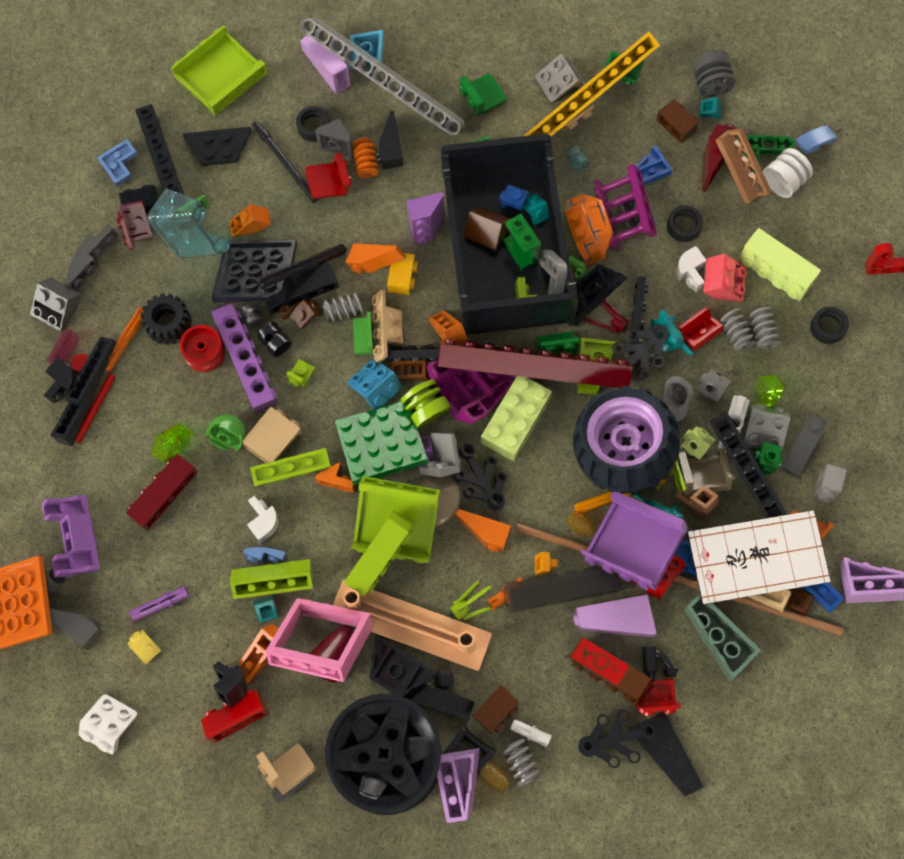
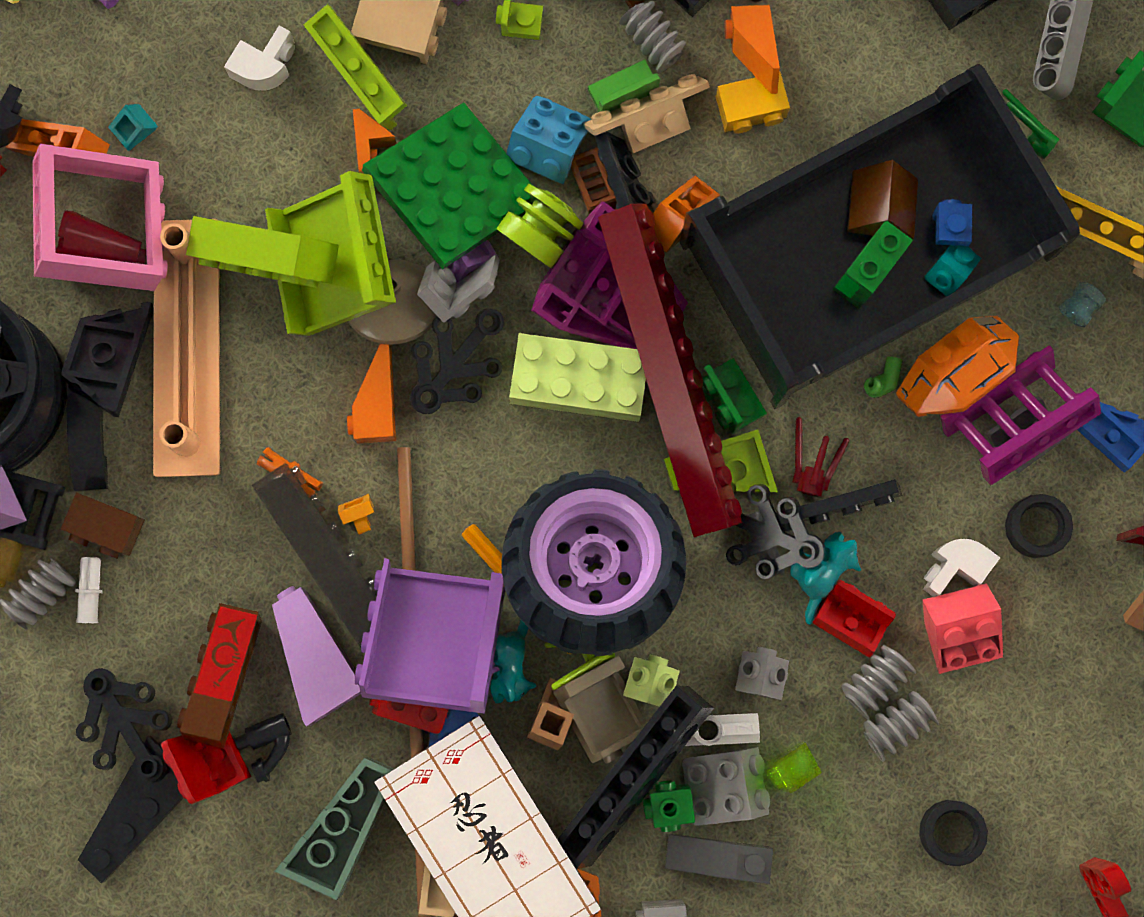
camera: 65 degrees right, 10 degrees up
lime brick [230,559,313,599] -> none
medium blue slope [243,547,288,564] -> none
medium lavender slope [406,192,445,245] -> none
black tile [435,669,454,689] -> none
lime plant [450,580,492,621] -> none
lime bracket [515,277,537,298] -> none
light grey beam [539,250,567,295] -> none
clear yellow brick [566,509,595,538] -> none
black wing [574,264,627,326] -> none
light grey piece [663,376,694,422] -> none
yellowish green brick [739,228,821,301] -> none

